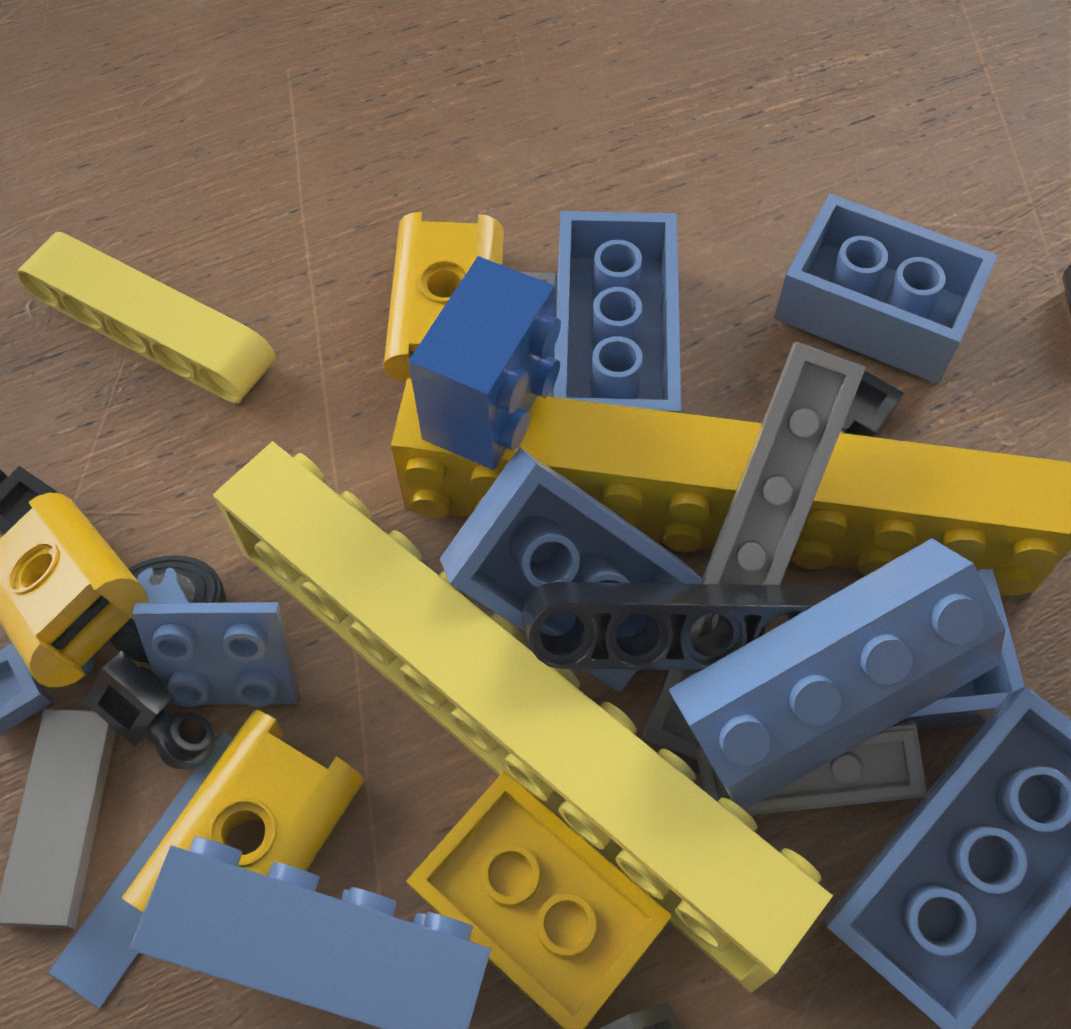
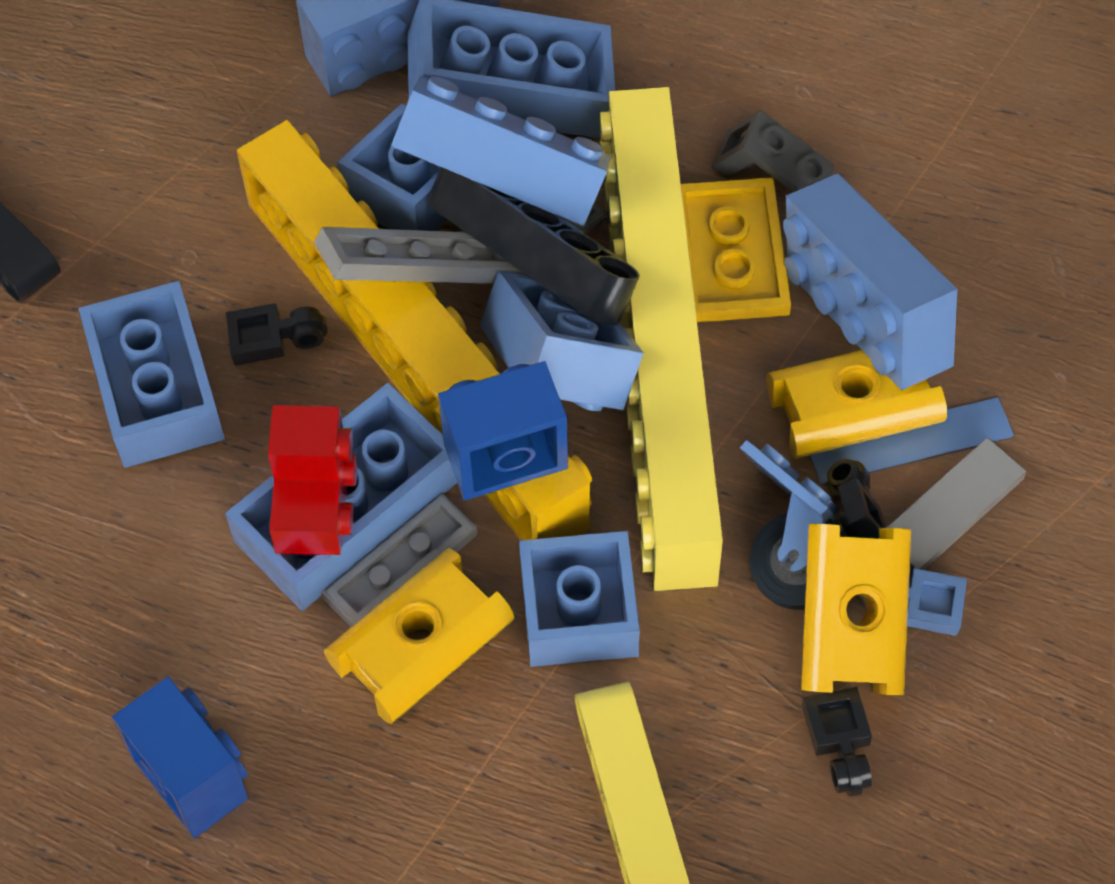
camera: 135 degrees left, 0 degrees up
none -> blue brick [112,676,249,839]
none -> red brick [268,405,357,555]
none -> medium blue brick [519,531,640,667]

